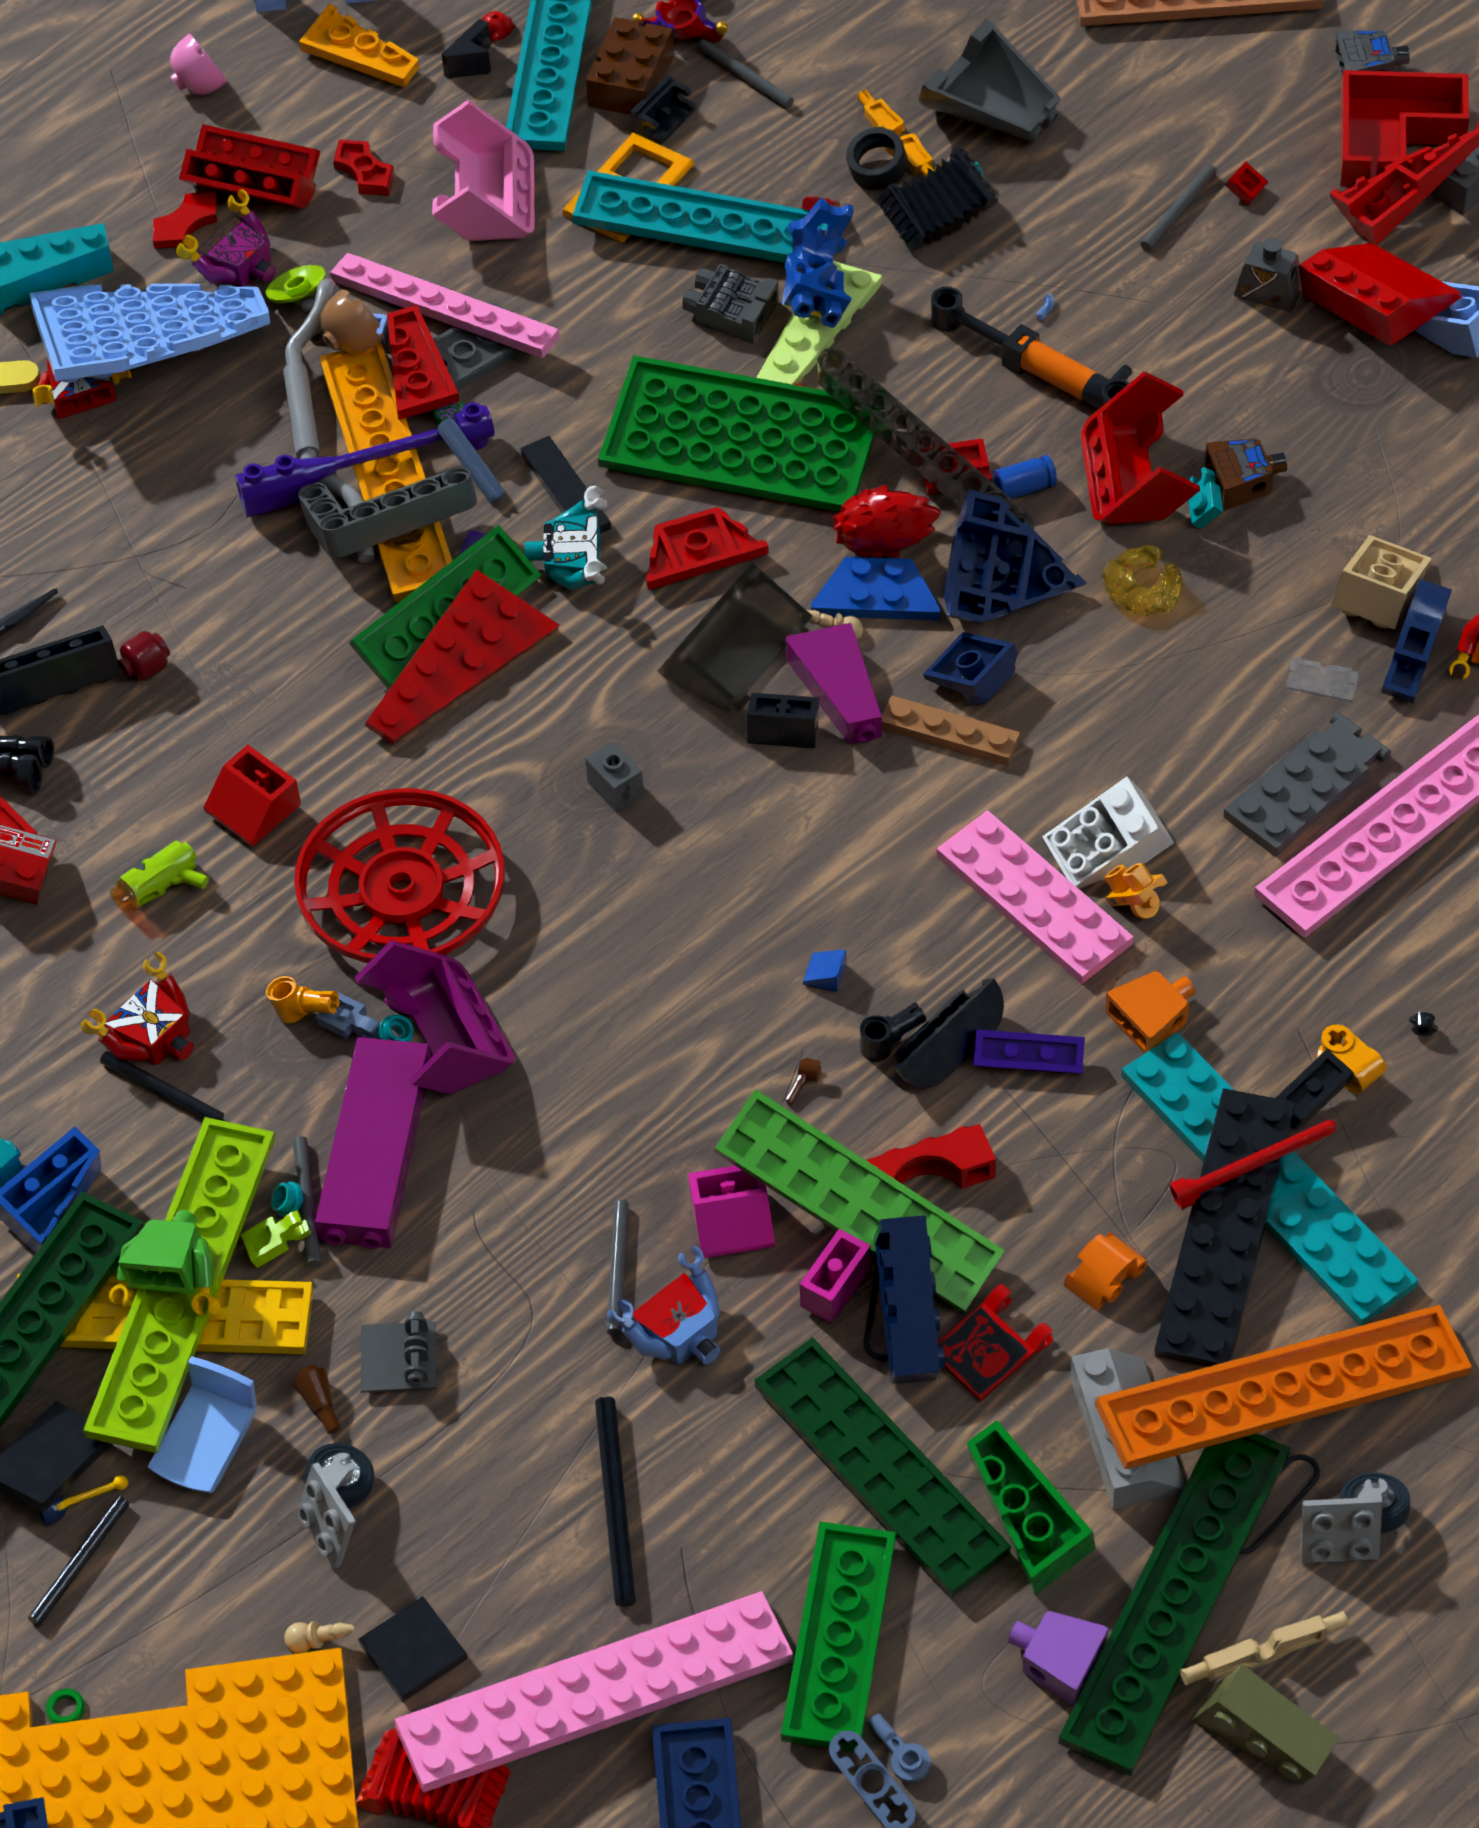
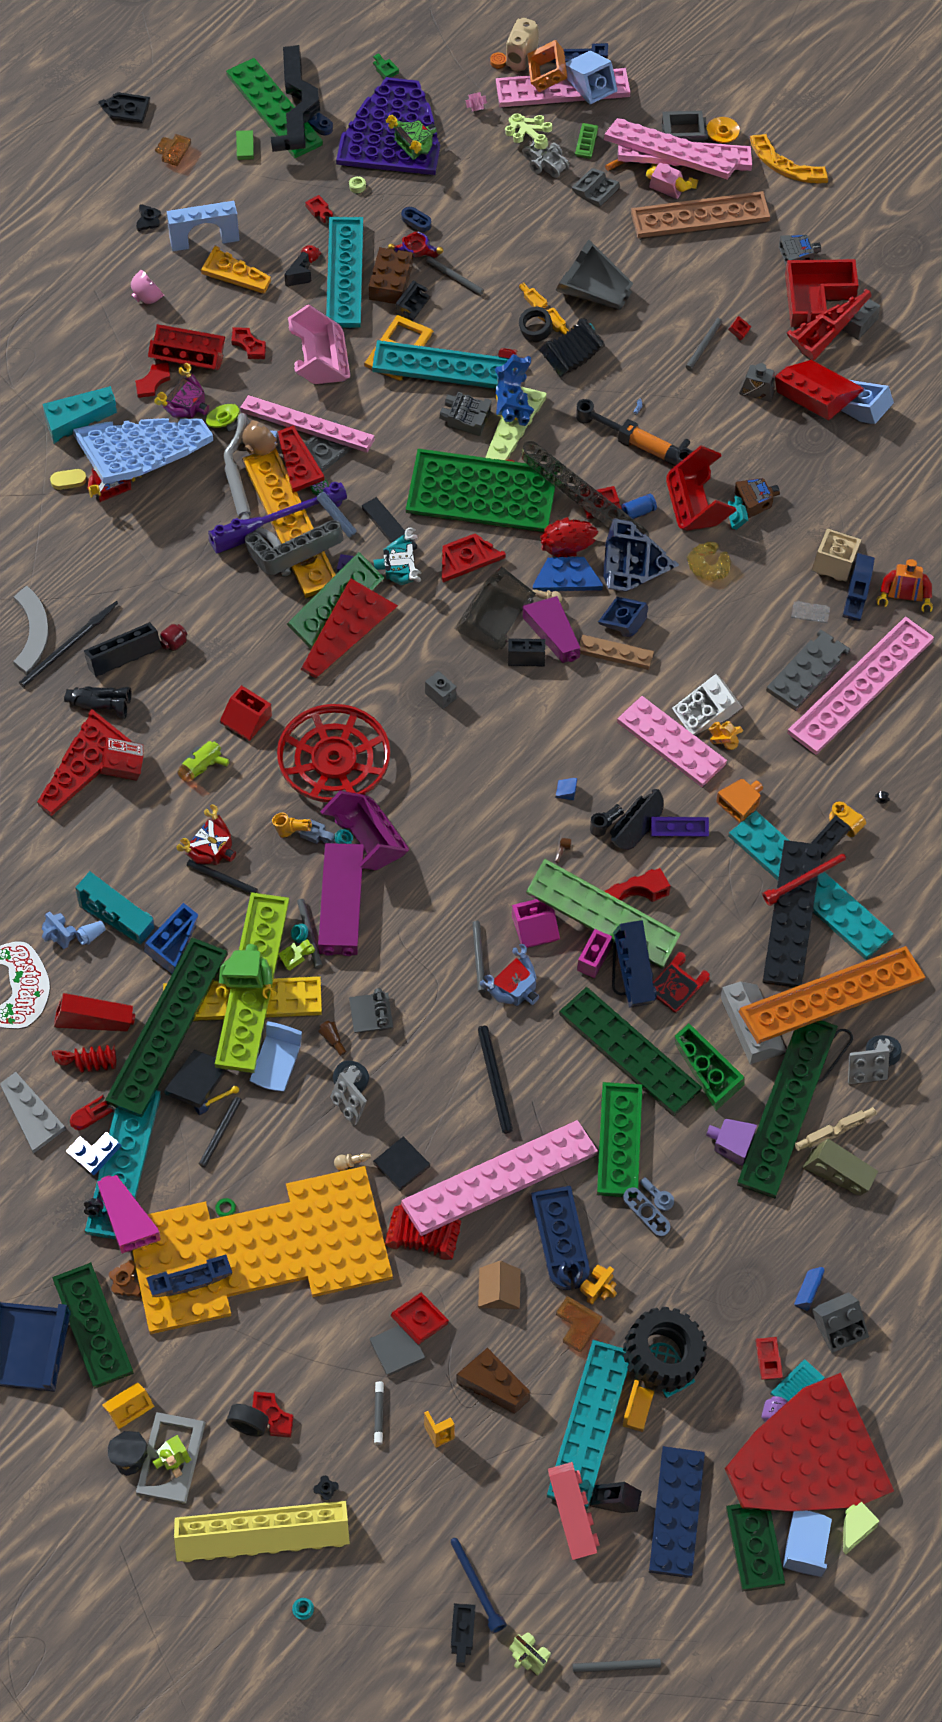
camera: 10 degrees left, 5 degrees up
orange cylinder [1064,1232,1148,1311] -> none

